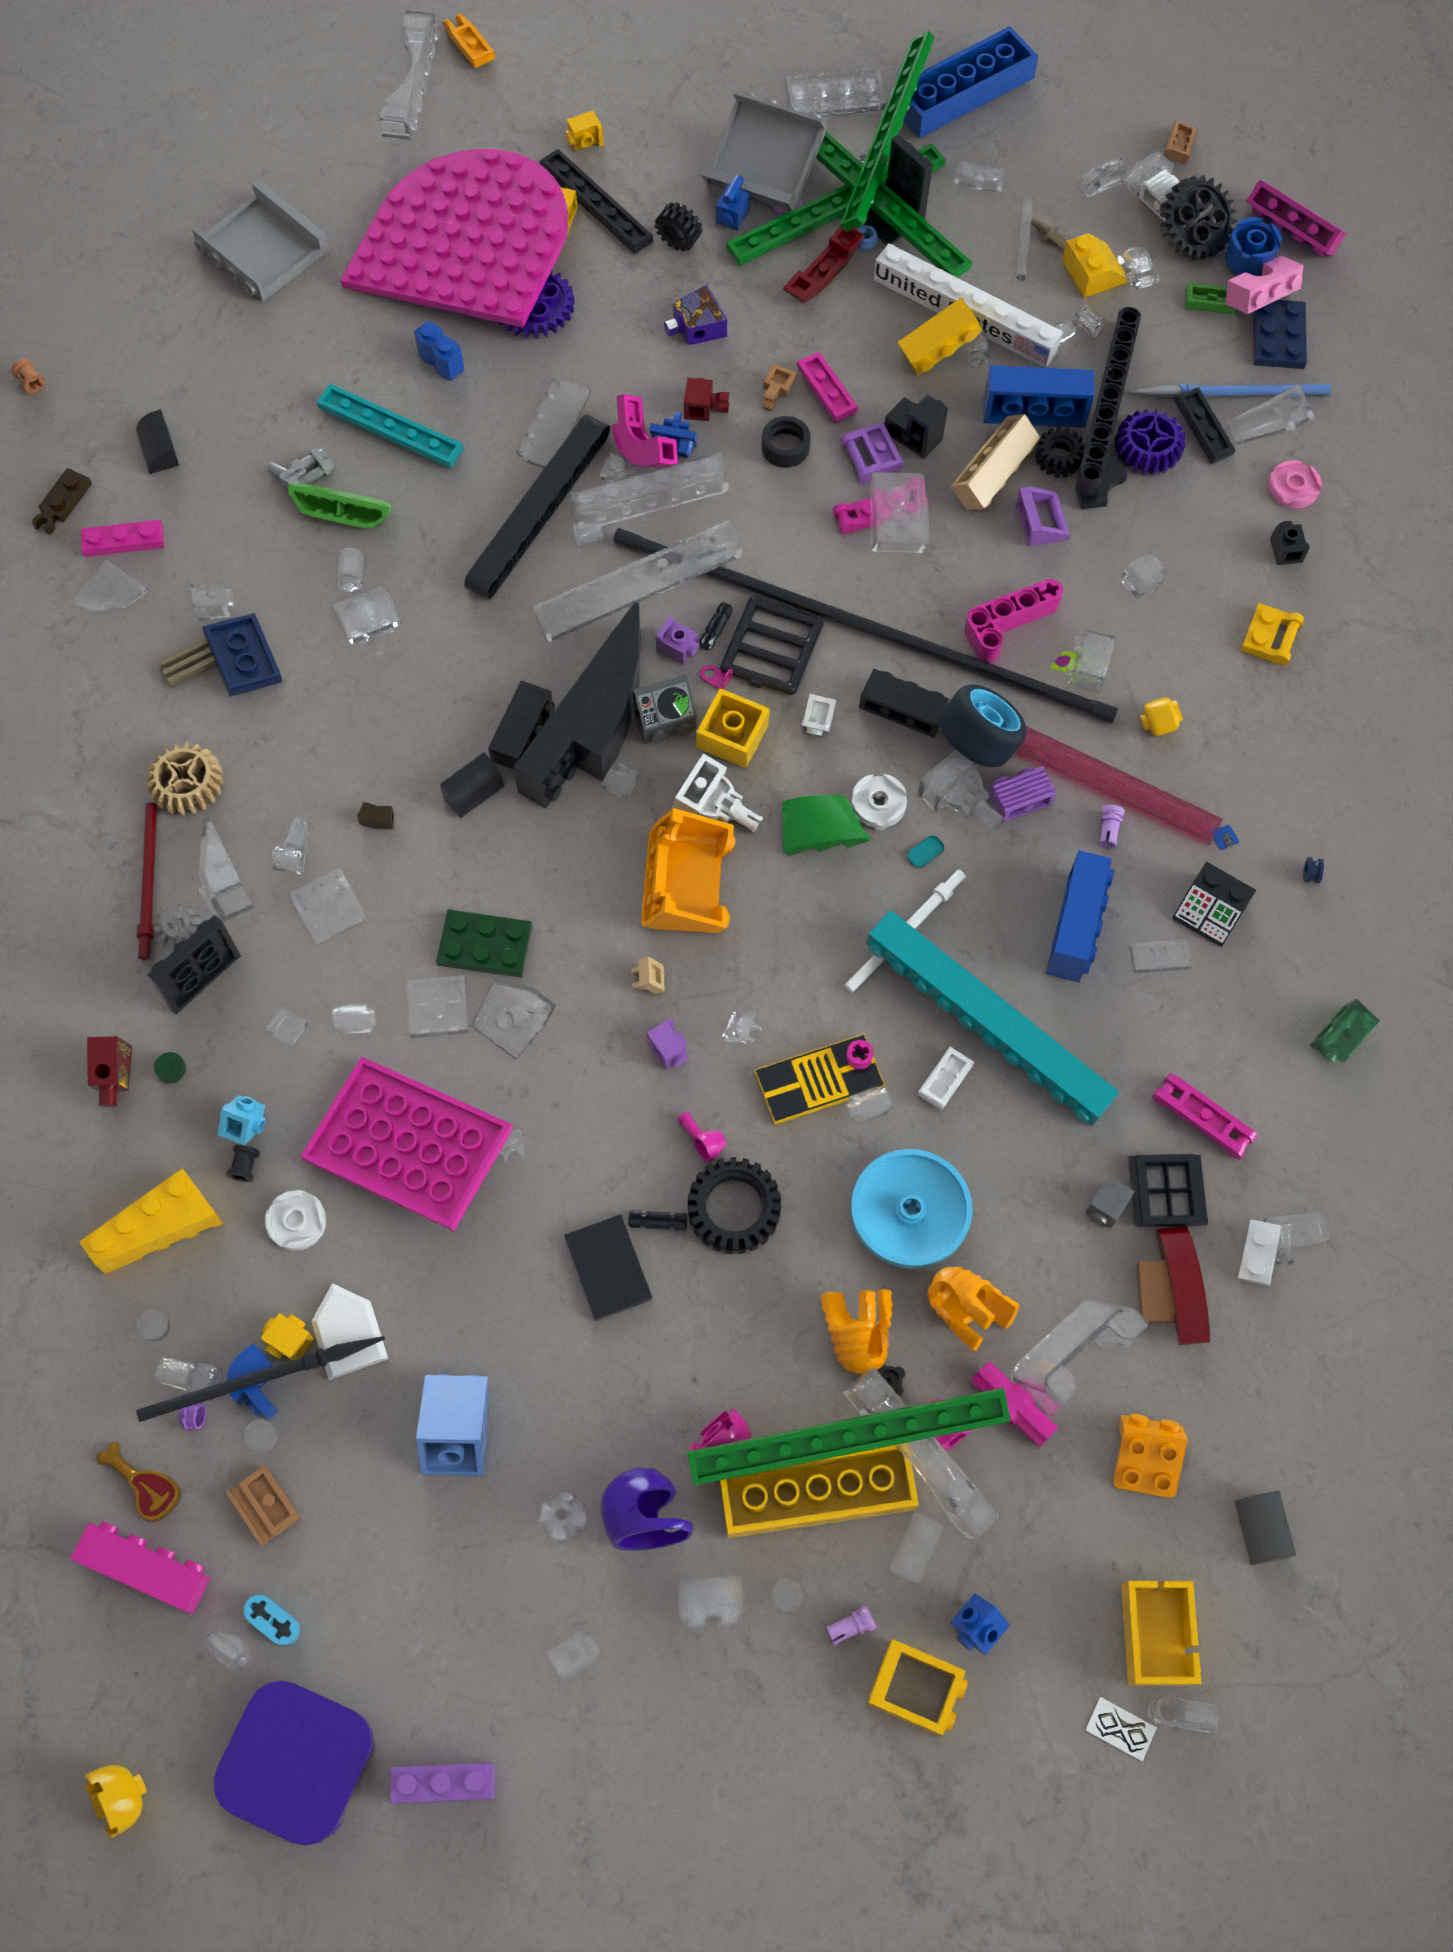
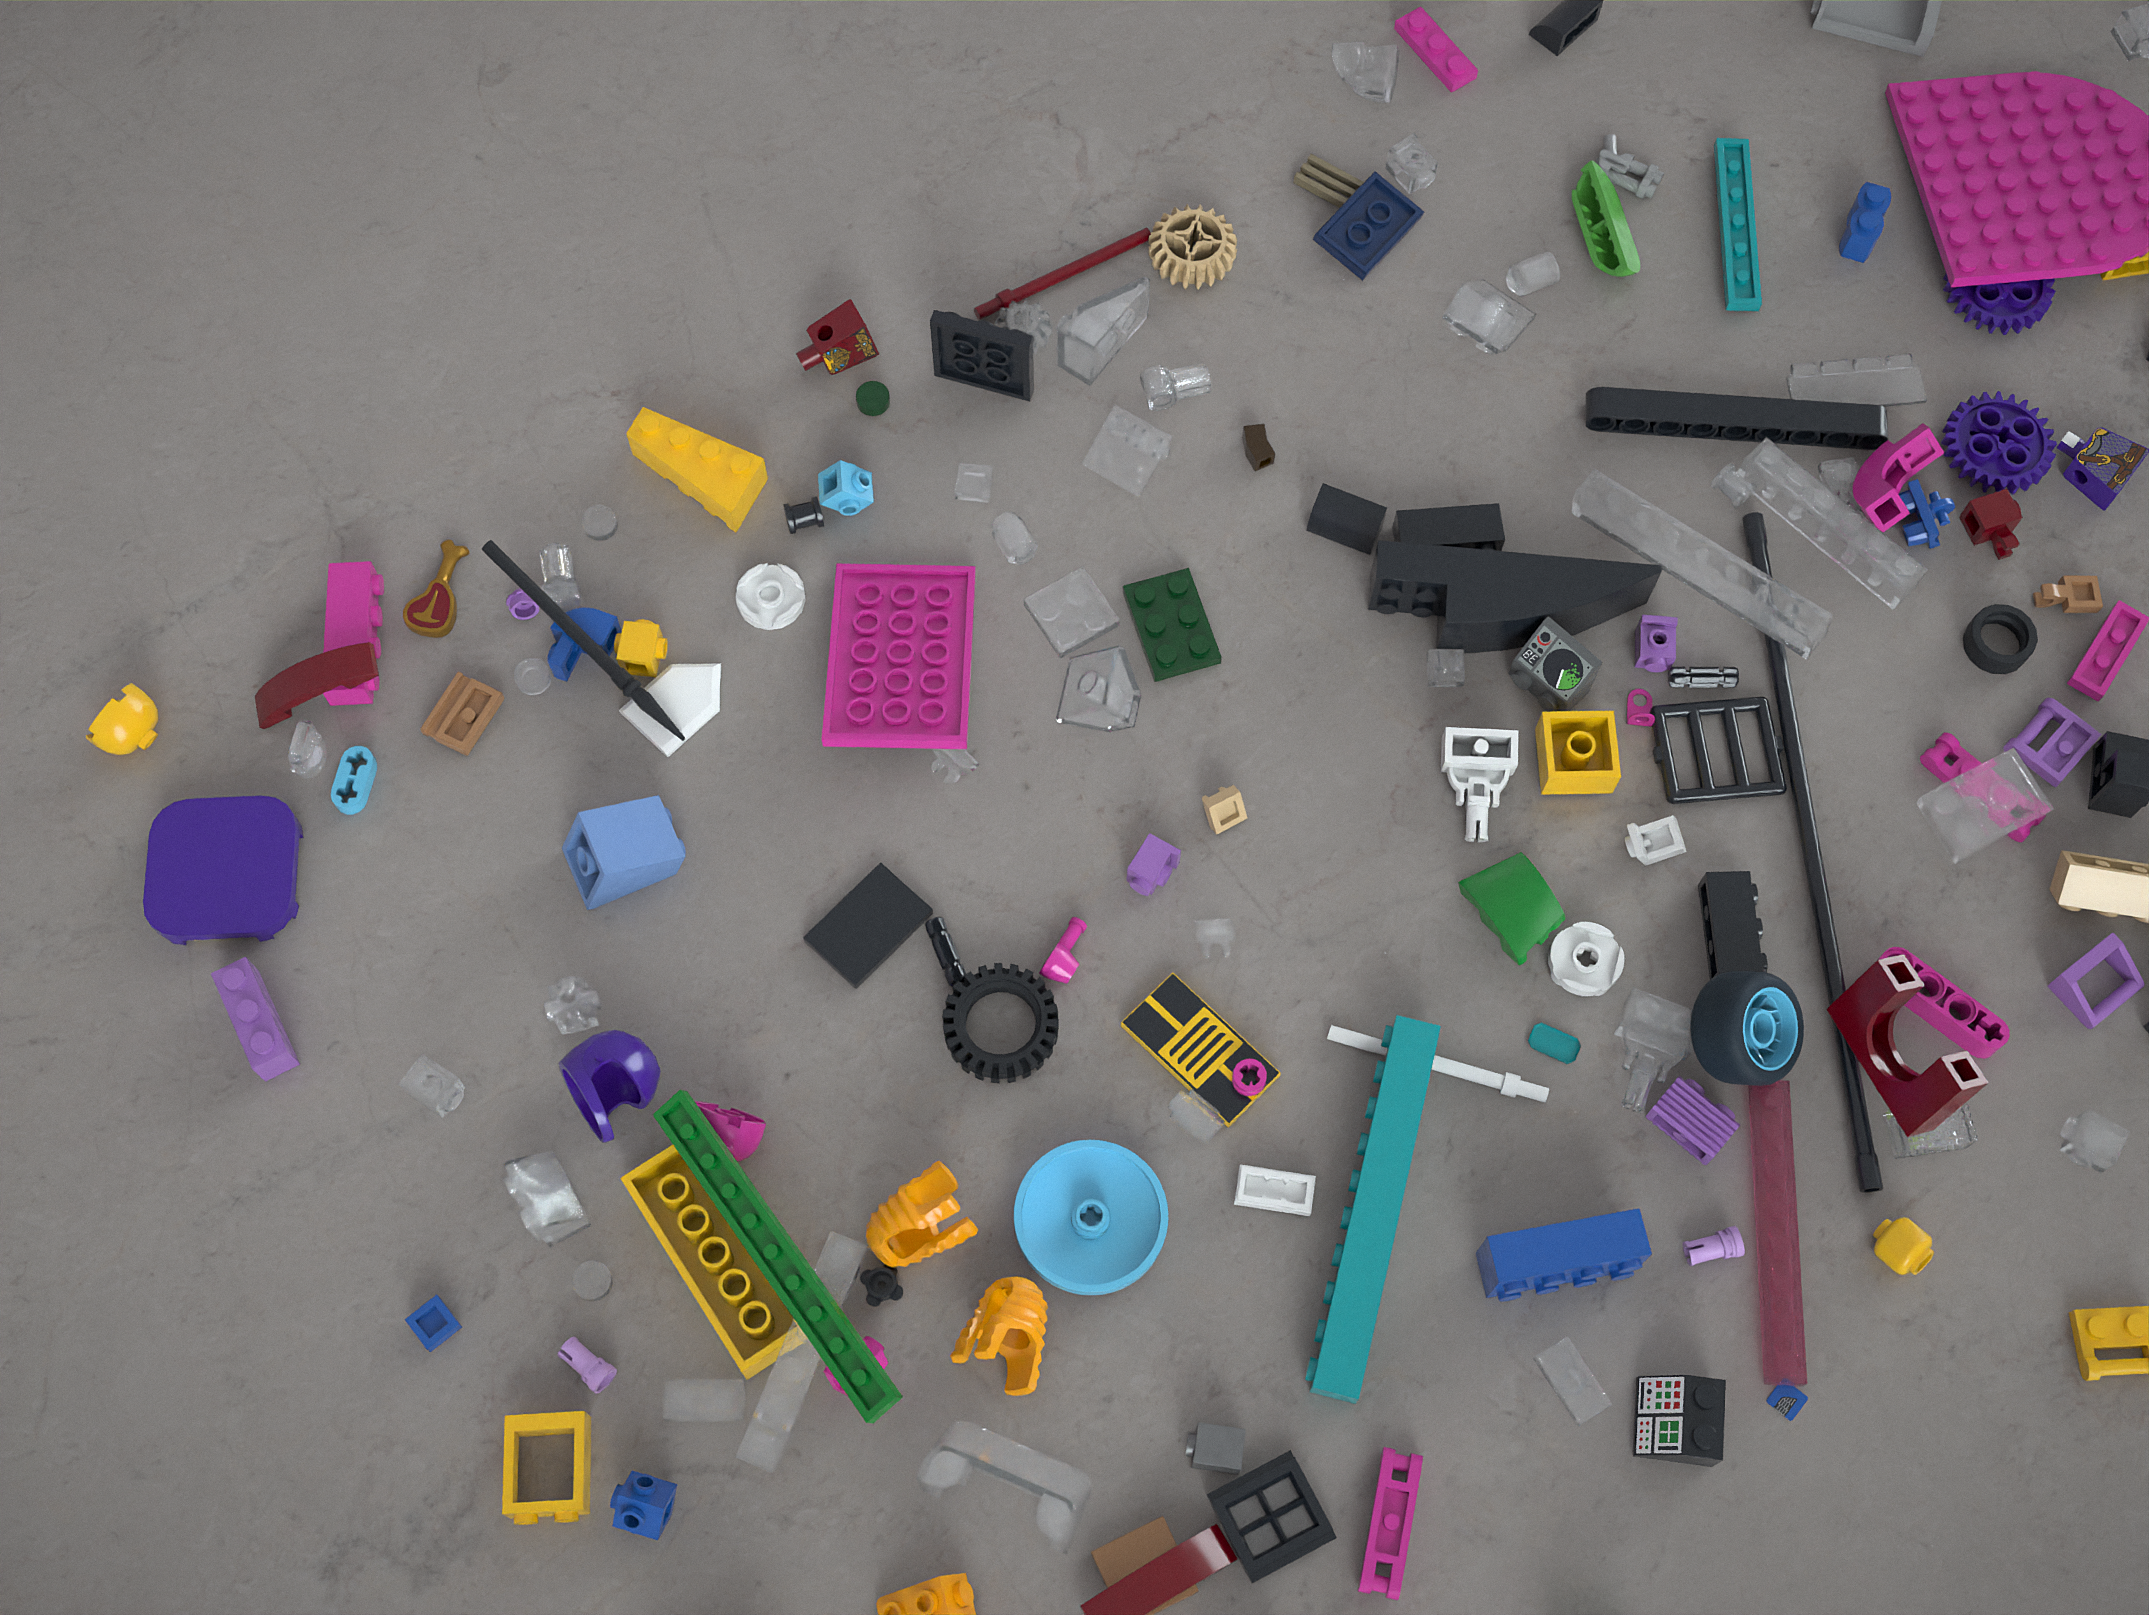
camera: 65 degrees right, 0 degrees up
light orange windscreen [641,808,735,934] -> none
dark pink piece [971,1361,1058,1448] -> none
dark blue bush [1303,857,1324,884] -> none
none -> dark red slope [255,642,379,729]
none -> blue plate [404,1295,462,1352]
none -> dark red arch [1826,954,1988,1137]
none -> dark purple gear [1941,391,2057,495]

